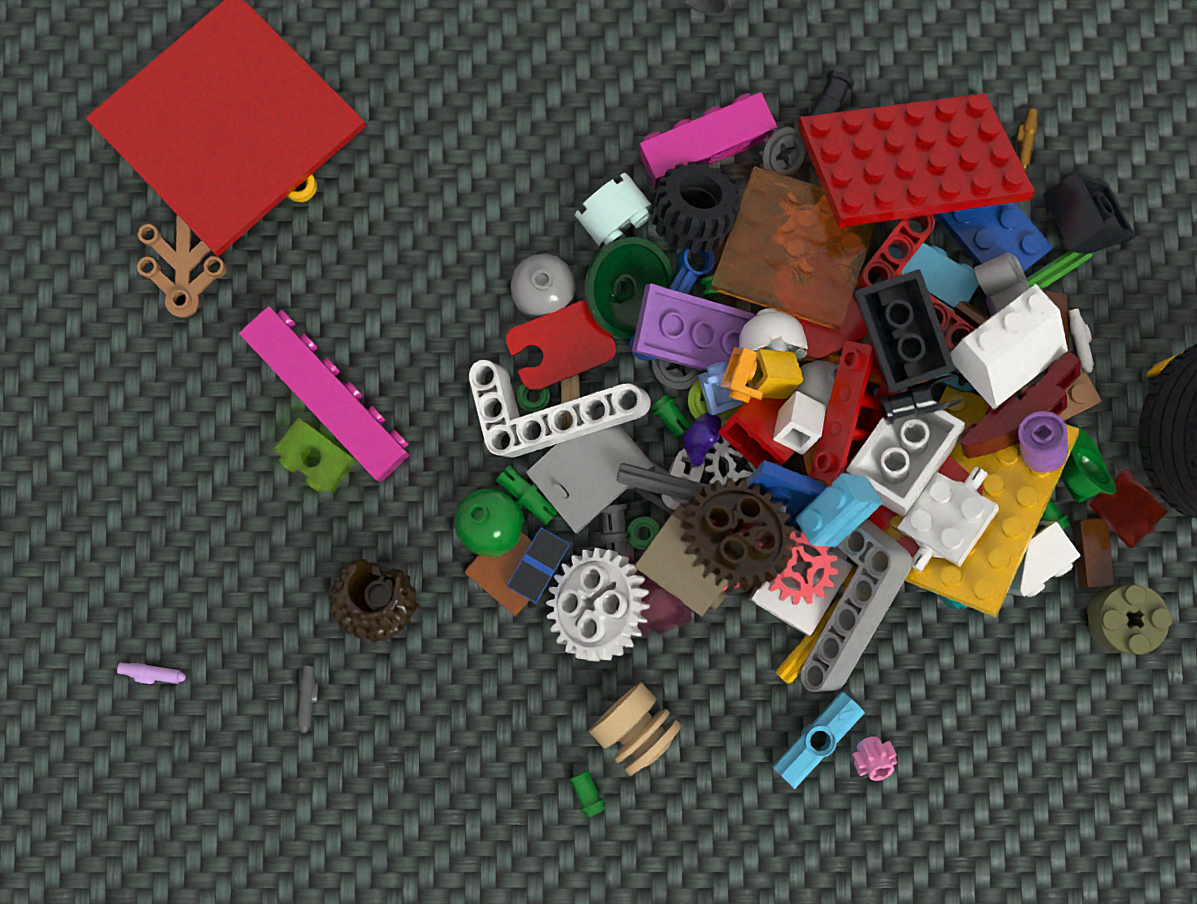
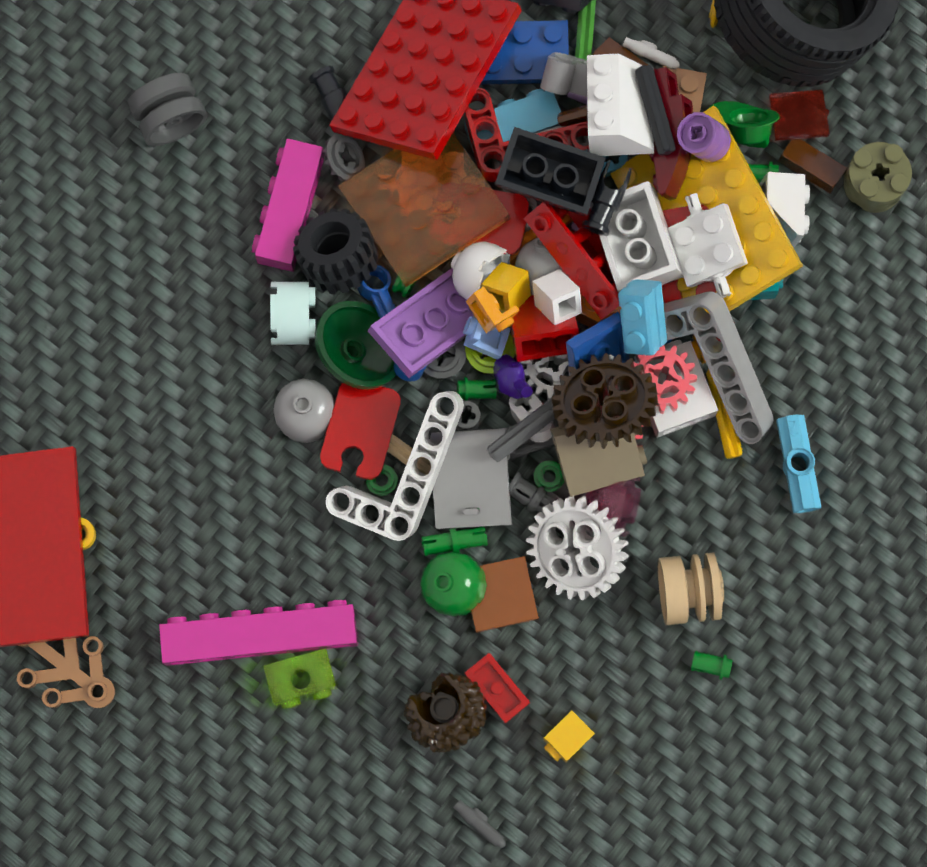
camera: 50 degrees left, 5 degrees down
black tile [507,527,570,603] -> none
bright pink gear [852,736,898,781] -> none
none -> dark grey bush [452,401,481,431]
none -> red plate [464,653,530,724]
none -> yellow brick [543,710,595,763]
none -> black axle [635,65,676,155]

